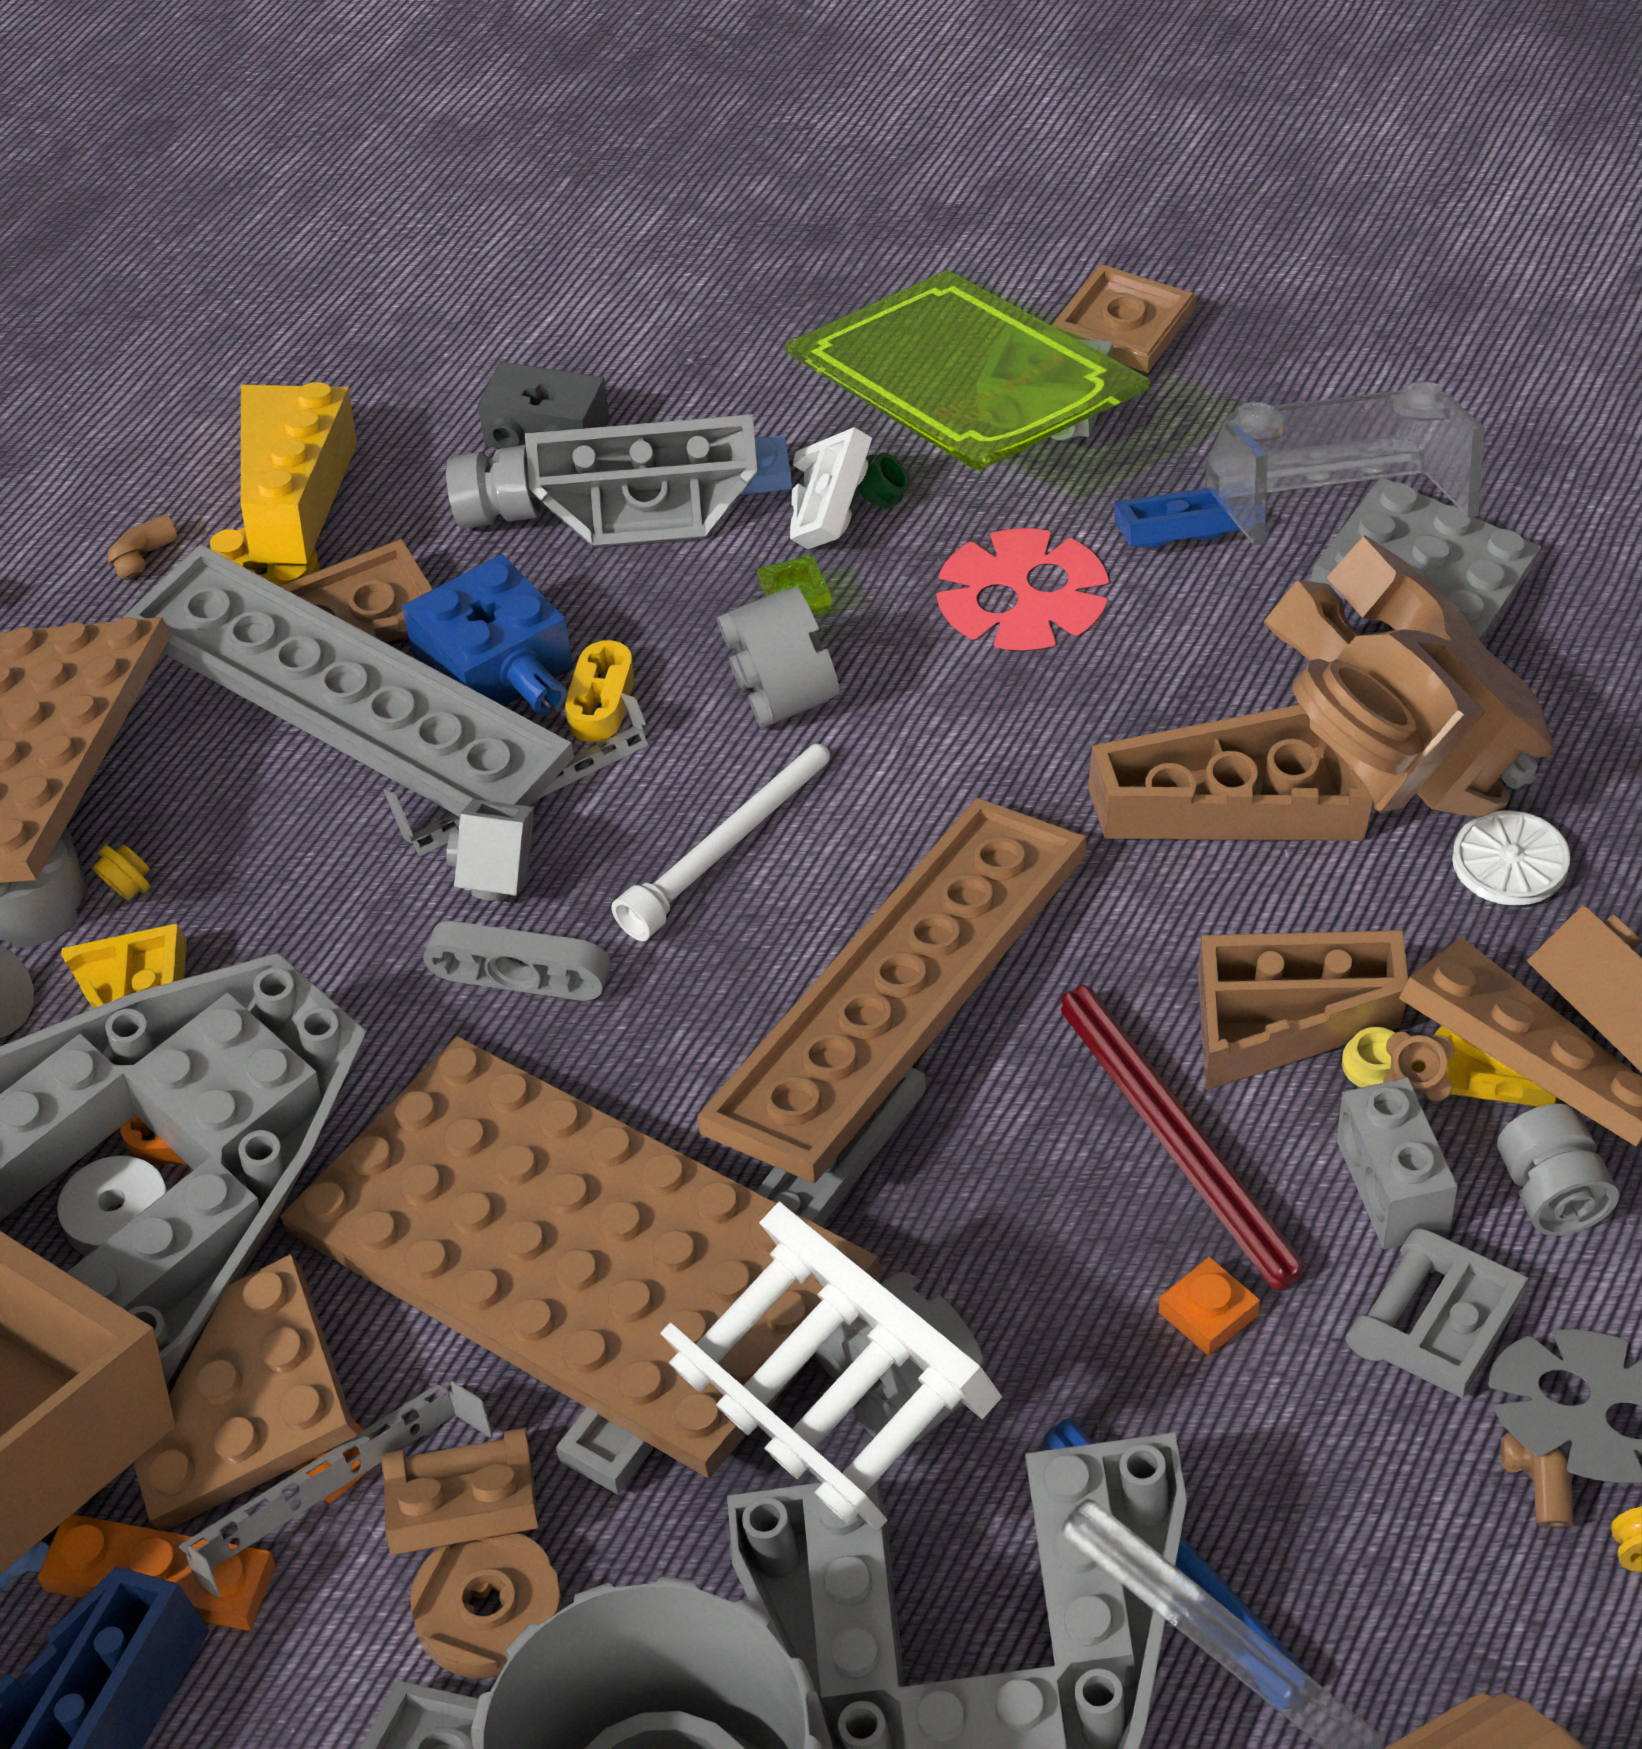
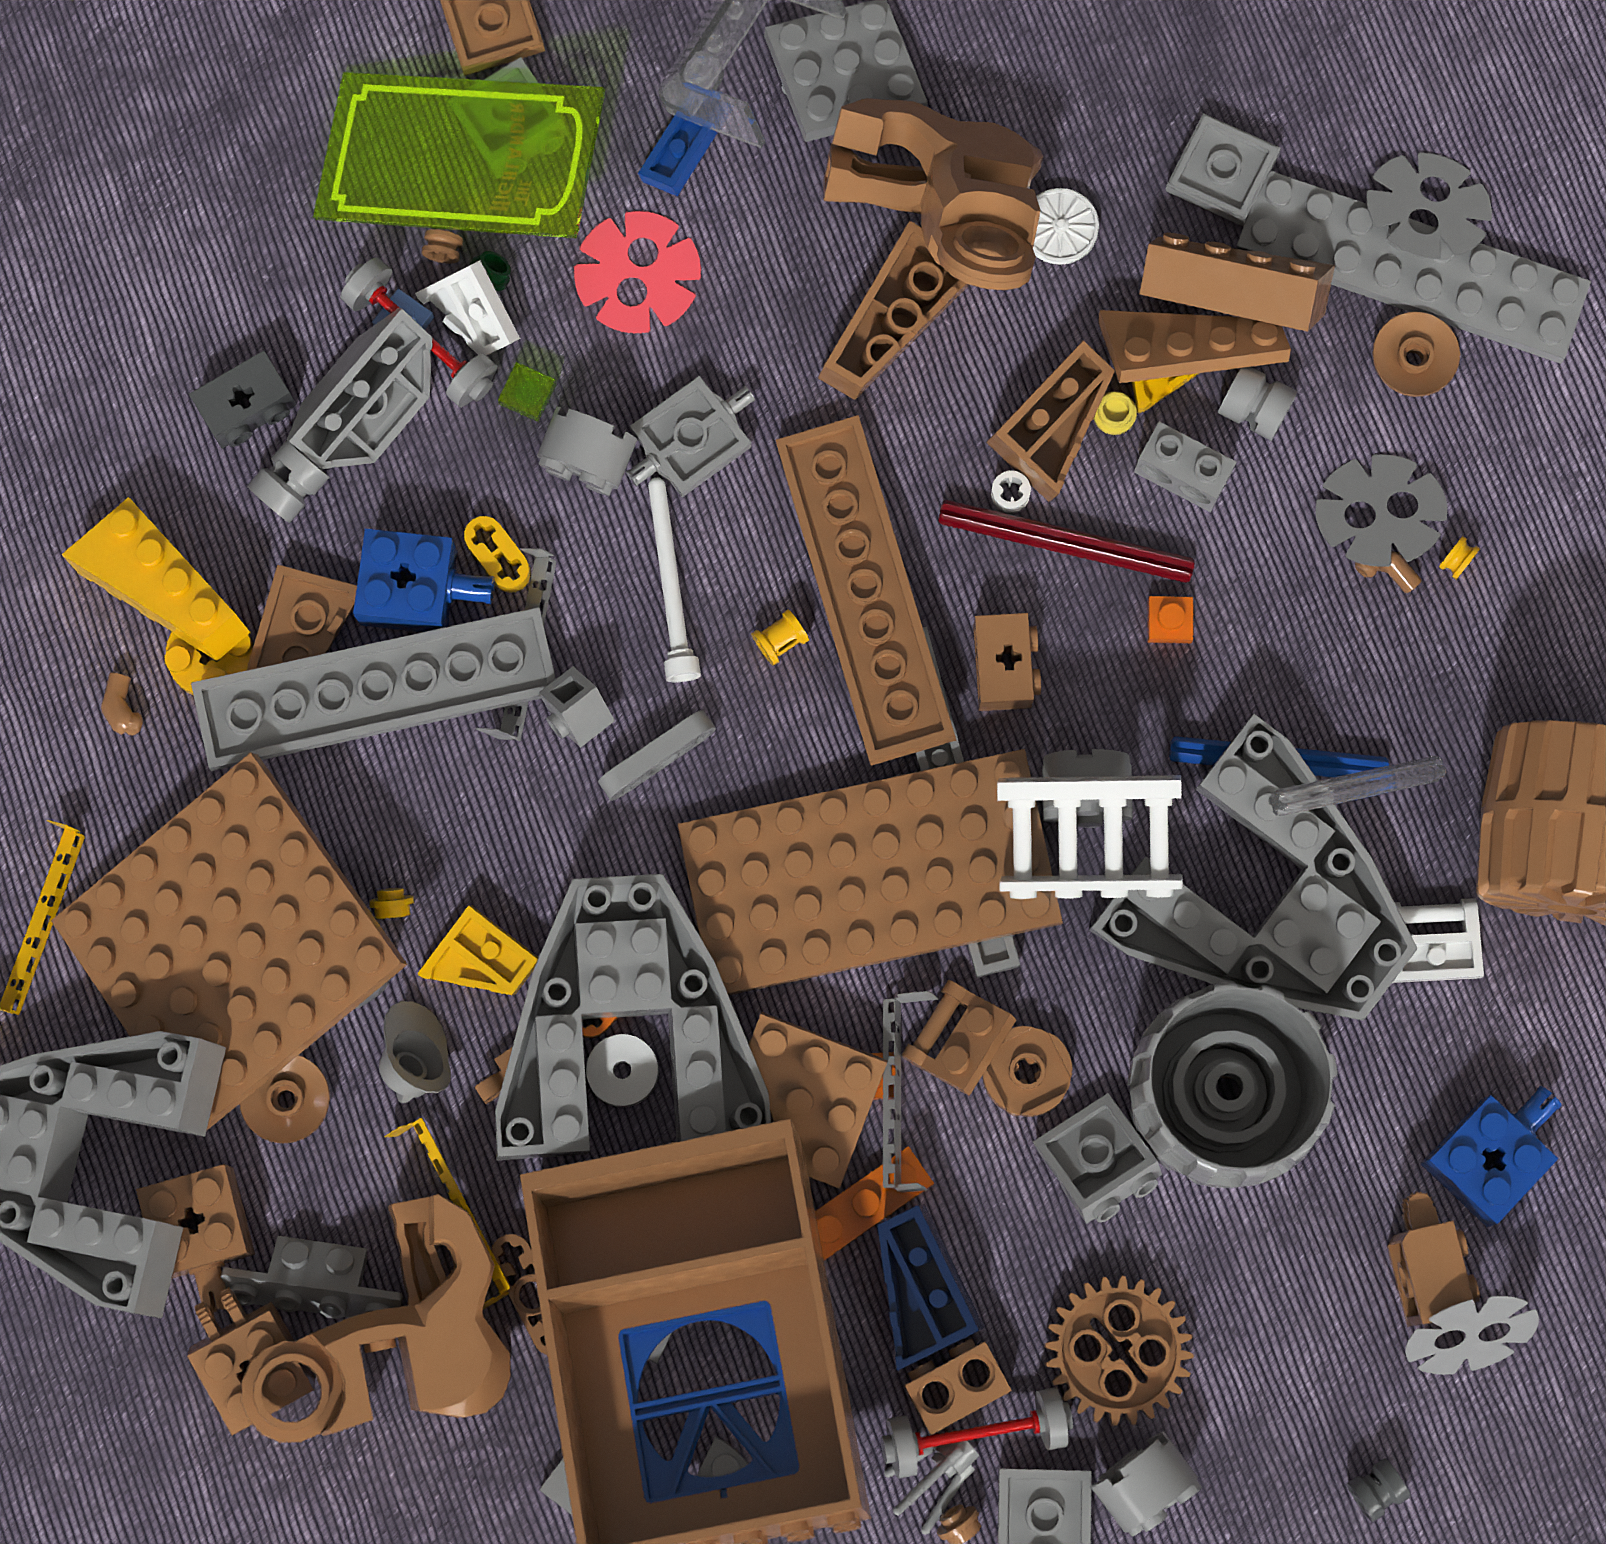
camera: 50 degrees left, 30 degrees up
light grey plate [1346,1229,1528,1399] -> none
medium nougat plate [1383,1032,1454,1102] -> none
none -> light grey axle [340,257,498,408]
none -> medium nougat bush [421,229,463,264]
none -> light grey plate [626,376,755,498]
none -> yellow bush [751,609,809,666]
none -> medium nougat brick [973,613,1041,711]
none -> white bush [991,470,1031,514]

